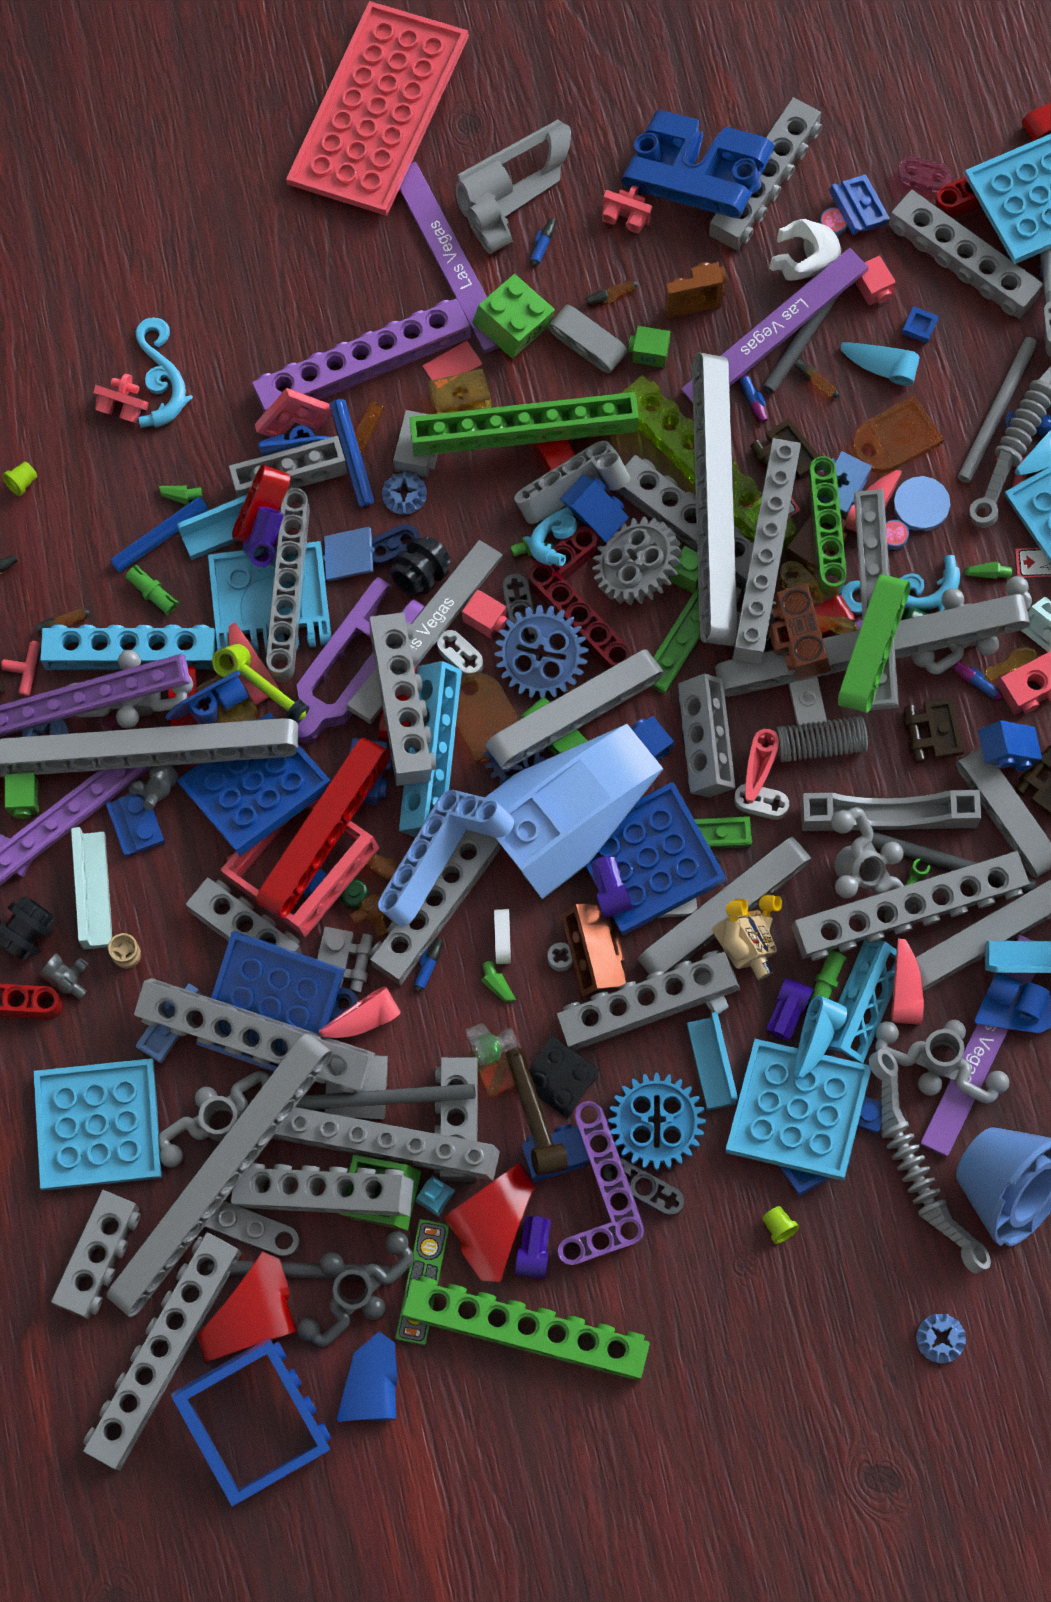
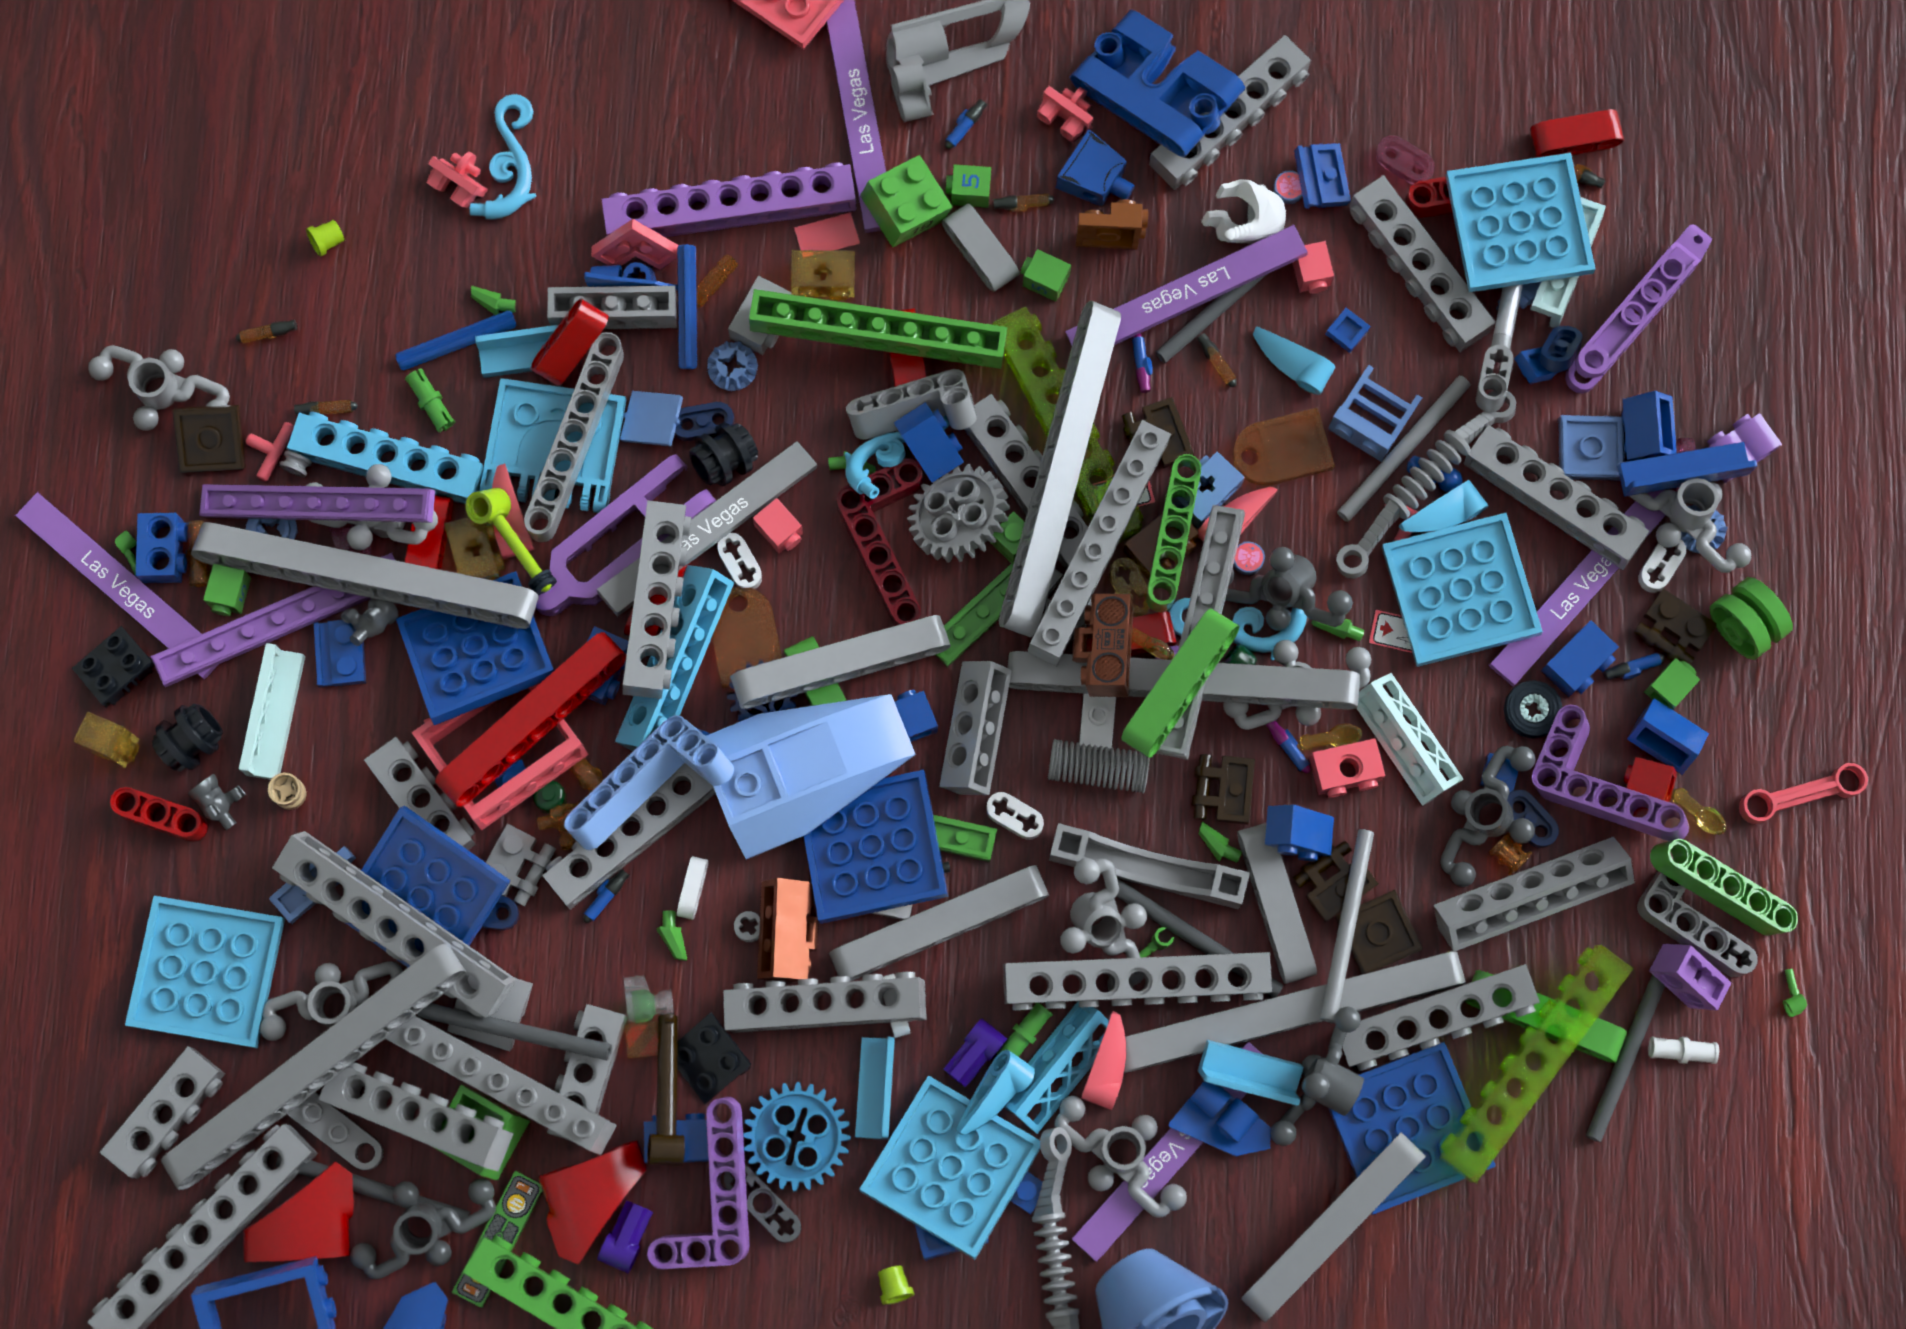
camera: 10 degrees right, 5 degrees up
blue panel [165,670,249,724] -> none
dark purple piece [243,506,284,567] -> none
coral piece [318,987,401,1038] -> none
medium azure piece [416,1175,455,1217] -> none
medium blue gear [495,605,589,698] -> none
dark grey beam [503,574,538,652] -> none
dark purple piece [591,856,633,918] -> none
tan torso [711,895,782,980] -> none
coral piece [745,729,779,803] -> none
light blue tile [894,476,950,531] -> none
none -> light grey bush [279,451,312,477]
none -> bright green brick [946,165,991,208]
none -> blue torso [1056,129,1135,206]
none -> bright green bar [1198,821,1242,863]
none -> dark grey wheel [1225,547,1353,631]
none -> medium blue plate [1328,365,1422,462]

